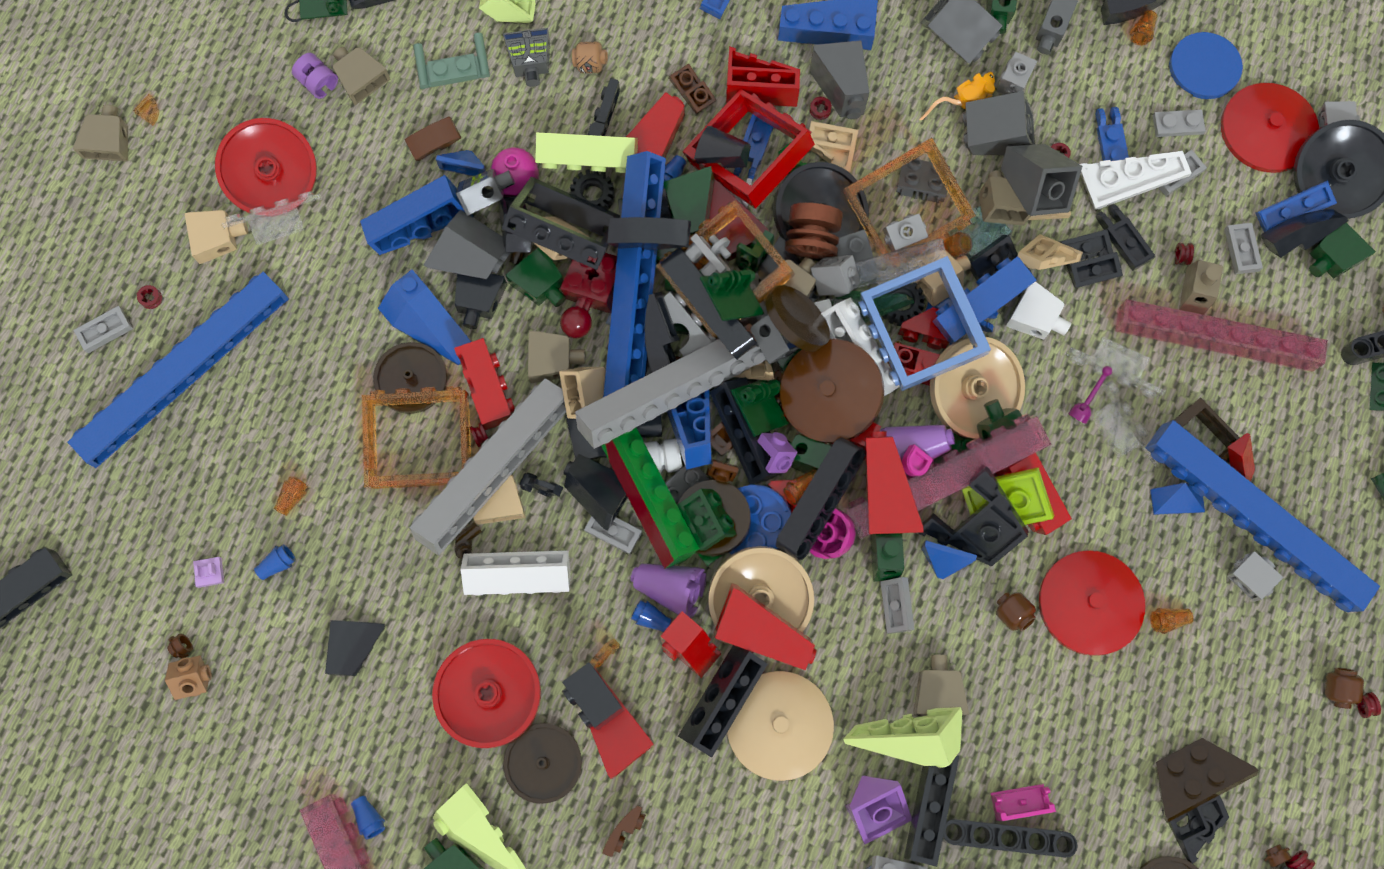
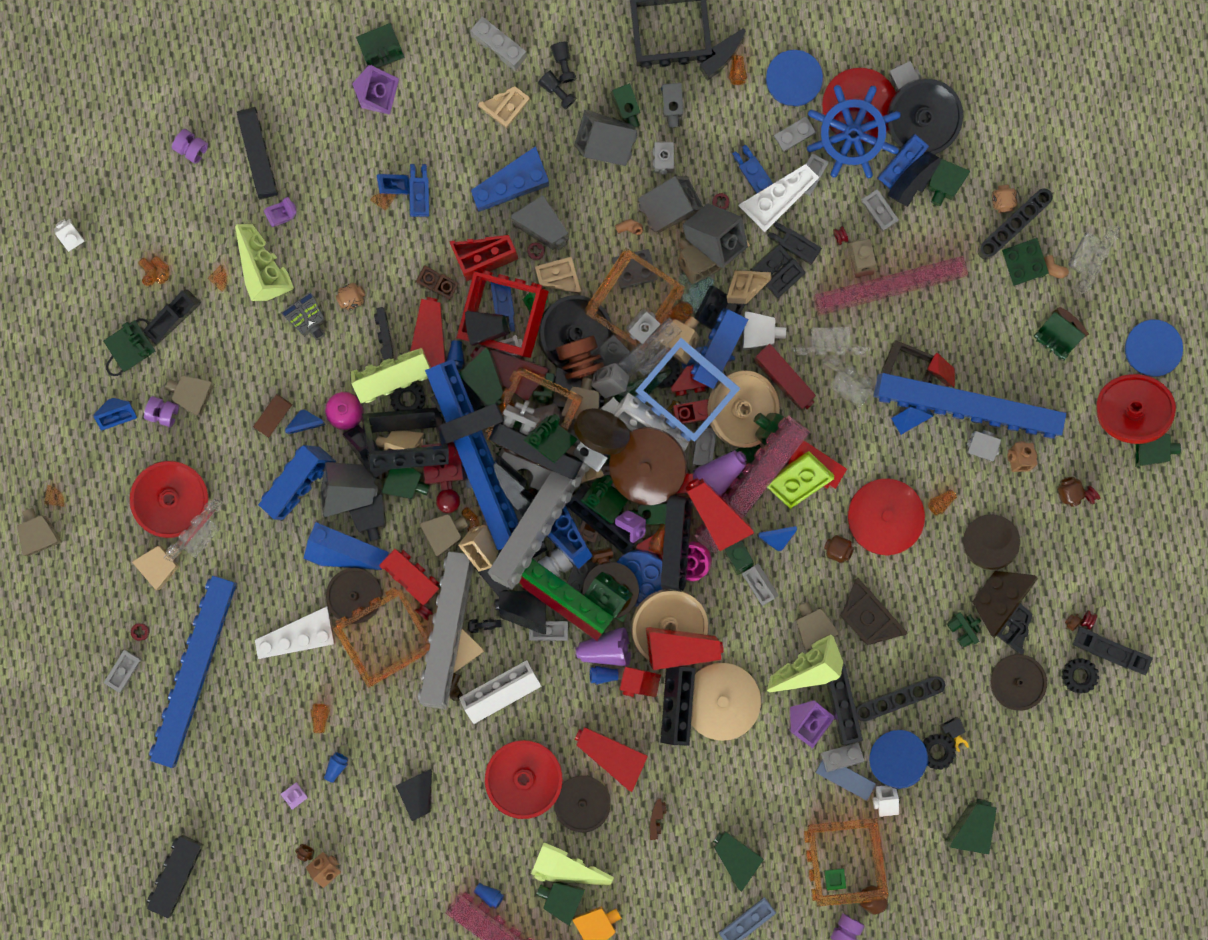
camera: 25 degrees left, 10 degrees up
sand green plate [413,32,490,89] -> none
dark grey torso [456,169,515,216] -> none
black piece [562,662,624,730] -> none
clear orange tile [590,639,620,668] -> none
dark pink tile [902,444,933,477] -> none
black wing [918,466,1029,567] -> none
light orange animal [919,71,995,120] -> none
dark pink hinge [990,784,1056,821] -> none
magenta hinge [1068,366,1112,424] -> none
none -> blue slope [93,398,137,431]
none -> white wing [255,606,335,659]
none -> clear orange arm [462,507,480,532]
none -> medium nougat arm [615,219,643,235]
none -> light grey plate [692,426,716,466]
none -> dark red slope [753,343,816,410]
none -> blue piece [807,85,901,178]
none -> dark brown wing [841,577,908,645]
none -> dark green hips [947,612,981,647]
none -> dark brown piece [963,514,1020,570]
none -> medium nougat brick [1007,441,1038,472]

